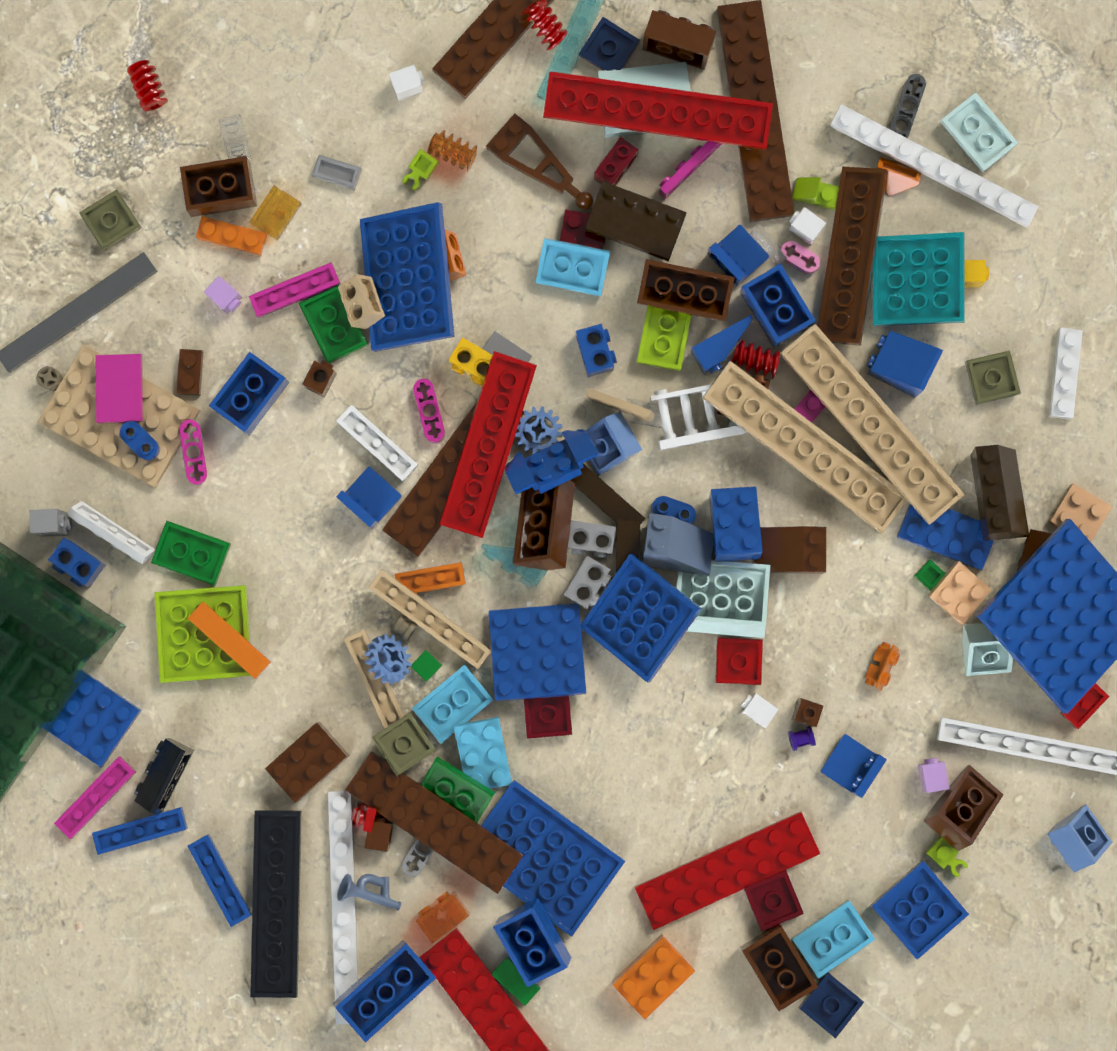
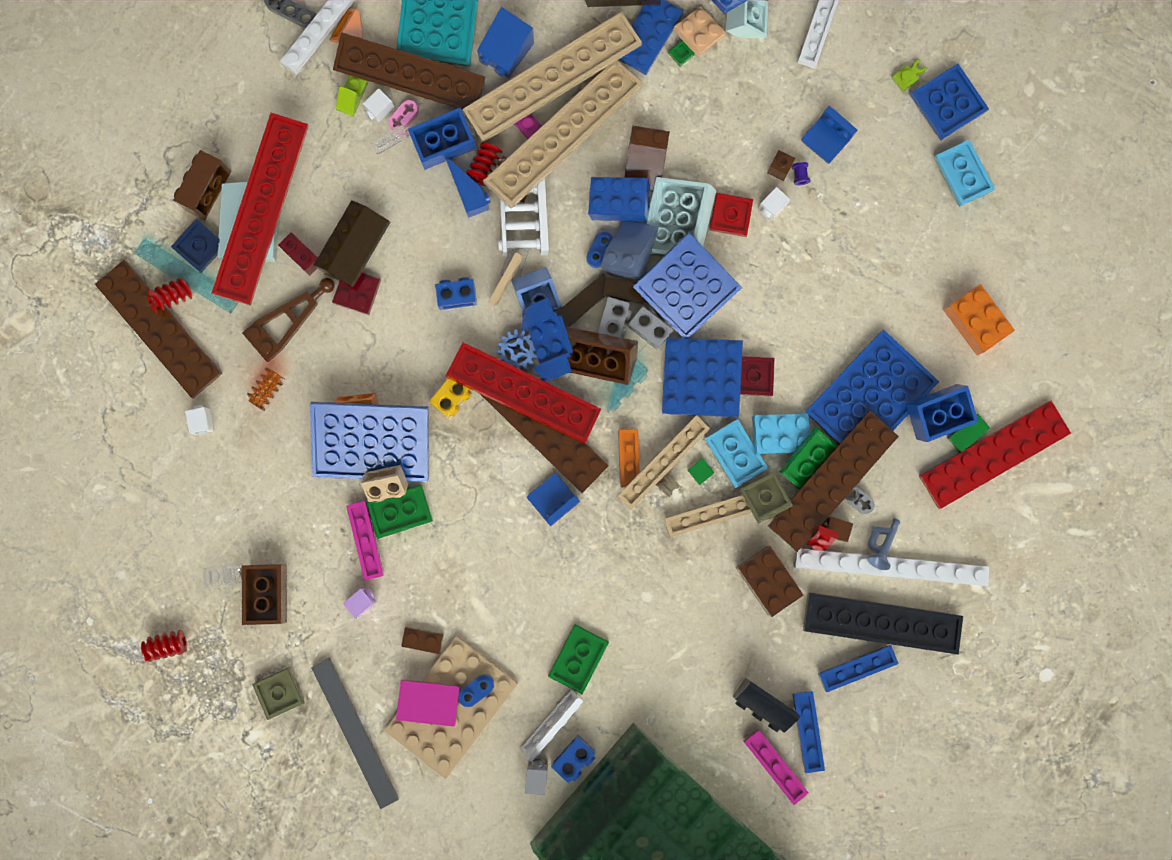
camera: 85 degrees left, 0 degrees up
dark tan wheel [36,366,63,391] -> none
blue plate [45,672,142,767] -> none
lime plate [154,585,251,683] -> none
dark pink beam [179,419,207,485] -> none
orange tile [187,601,271,679] -> none
orange plate [196,216,267,256] -> none
blue brick [209,351,289,436] -> none
clear yellow plate [249,185,302,241] -> none
reddish brown brick [302,360,337,398] -> none
light grey tile [312,155,362,190] -> none
blue brick [333,940,436,1043] -> none
white plate [336,405,418,482] -> none
medium blue gear [364,634,412,684] -> none
lime plate [402,148,440,191] -> none
dark pink beam [413,379,445,443] -> none
clear orange brick [416,891,470,943] -> none
light grey tile [483,331,532,362] -> none
medium azure plate [536,238,610,296] -> none
red plate [635,811,821,930] -> none
reddish brown slope [637,259,735,322] -> none
lime plate [637,306,691,372] -> none
dark pink plate [659,142,722,200] -> none
blue bracket [707,225,769,286] -> none
reddish brown plate [717,0,795,222] -> none
reddish brown brick [740,924,818,1011] -> none
dark red plate [744,870,804,931] -> none
dark blue plate [798,972,864,1039] -> none
orange hinge [864,642,900,691] -> none
lavender brick [918,757,950,793] -> none
reddish brown slope [924,765,1004,851] -> none

